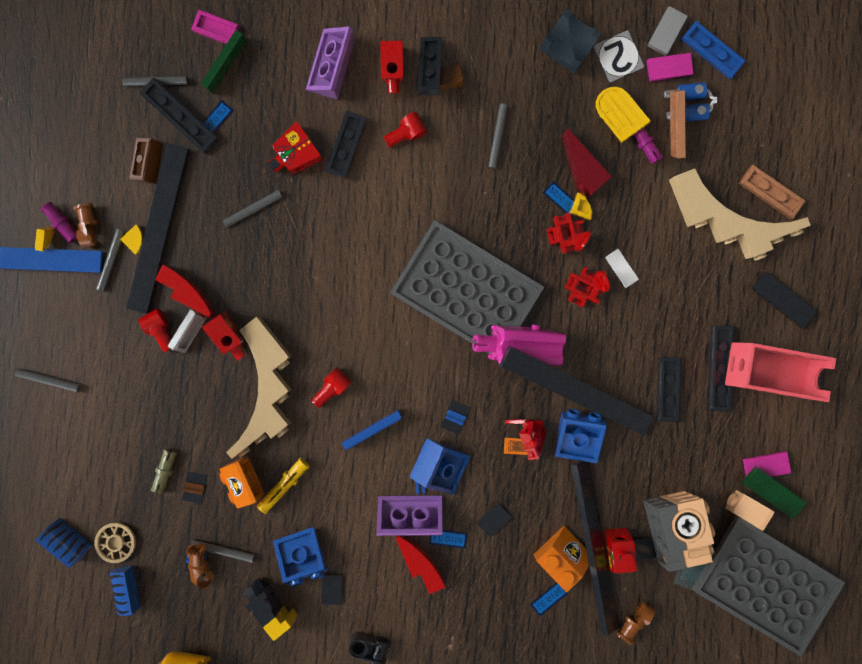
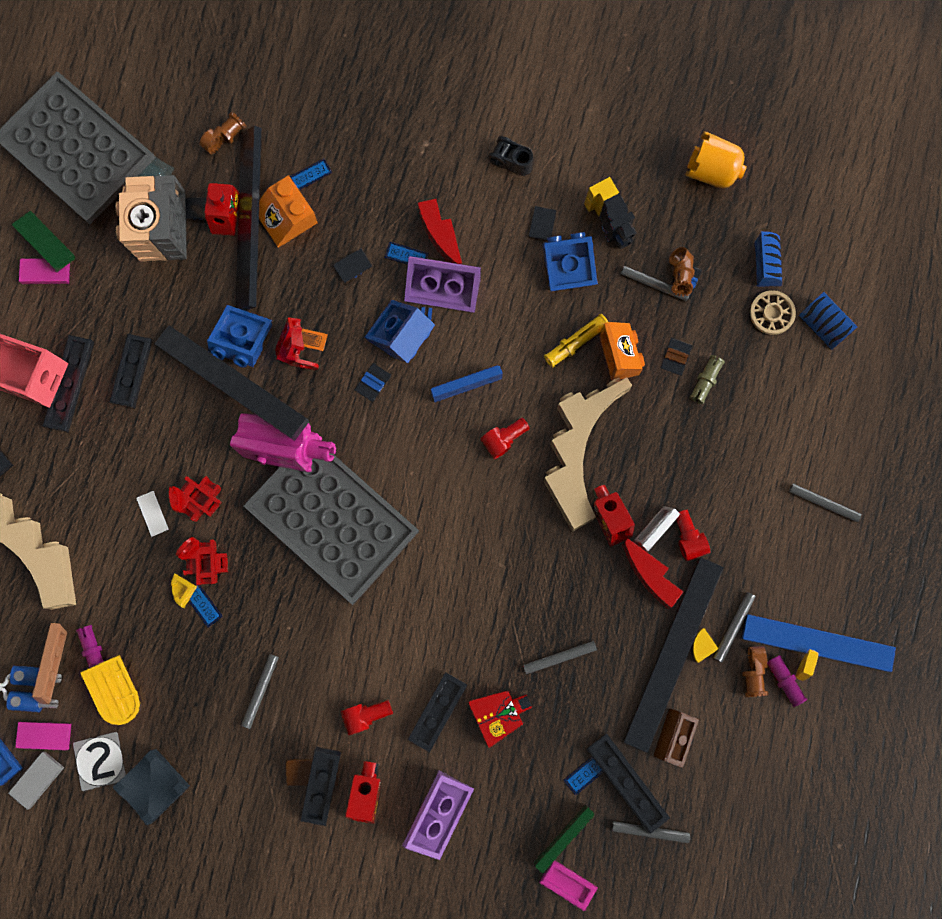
camera: 165 degrees left, 10 degrees down
dark red slope [562,129,611,197] -> none
light nougat slope [726,490,775,531] -> none

